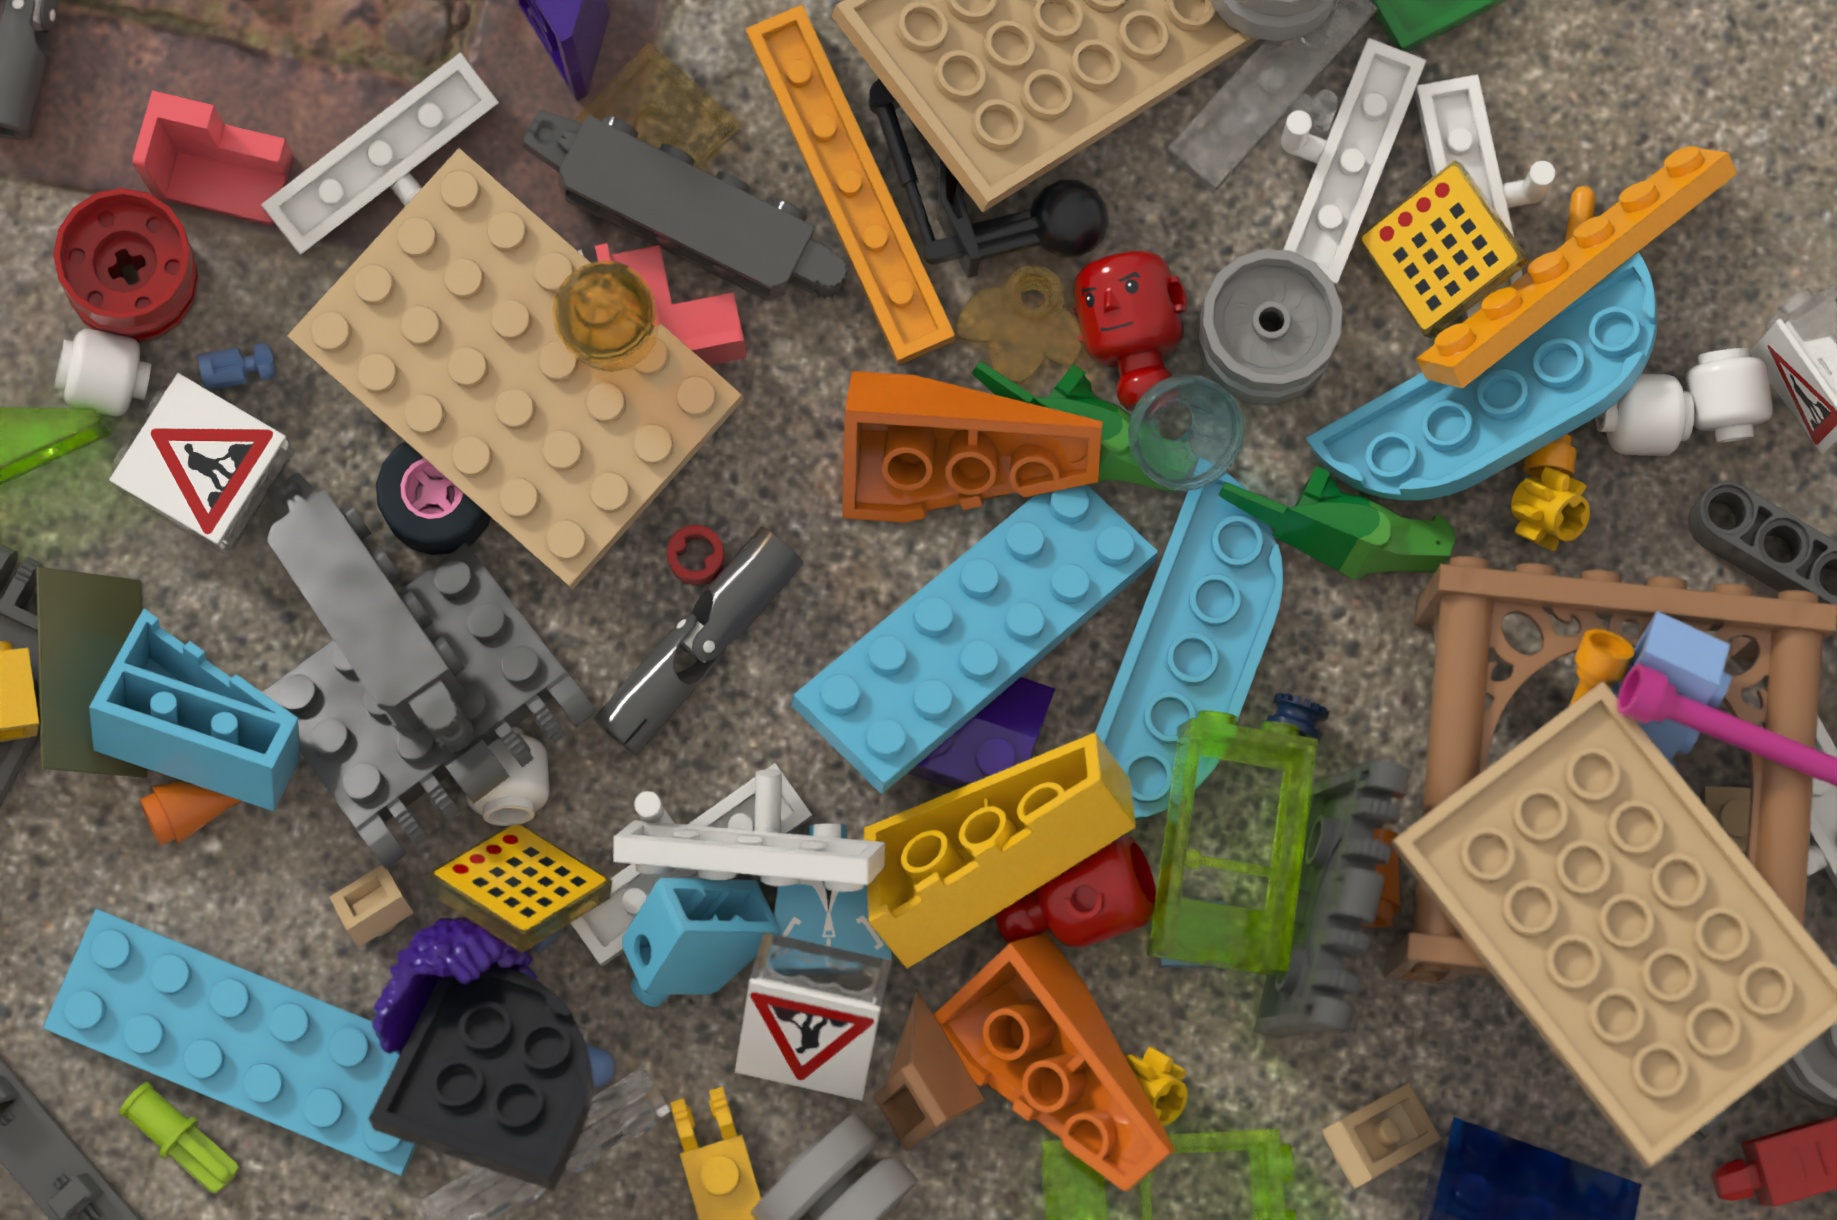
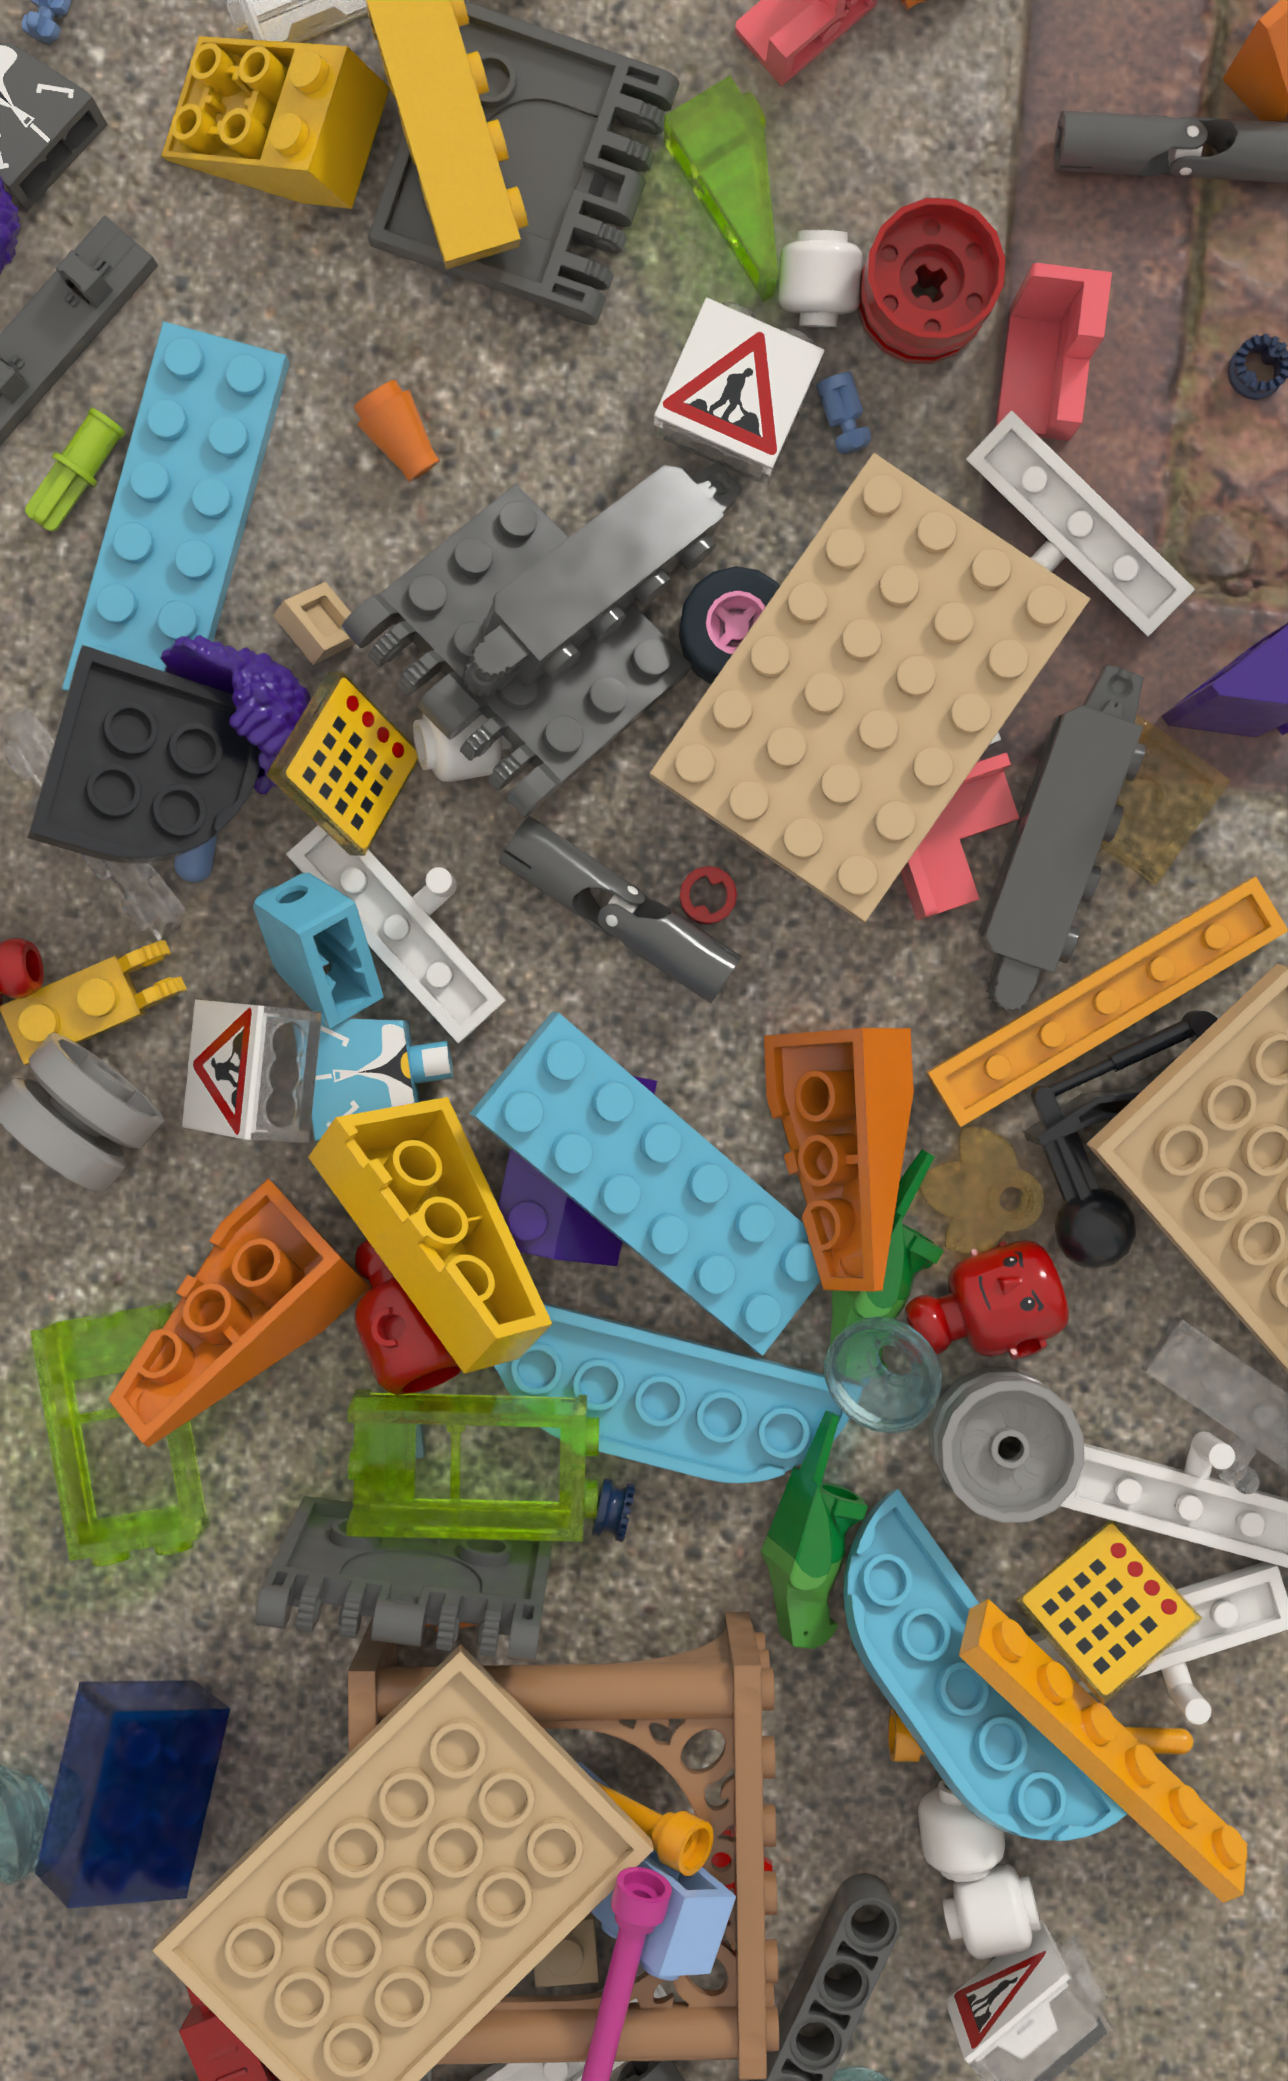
camera: 80 degrees right, 10 degrees up
olive piece [36,567,147,778] -> none
medium azure wedge [89,608,300,811] -> none
clear yellow helmet [552,261,660,372] -> none
white plate [614,769,885,892] -> none
medium nougat slope [873,990,985,1152] -> none
yellow gear [1125,1046,1188,1126] -> none
tan slope [1322,1082,1442,1189] -> none
yellow gear [1511,466,1590,551] -> none

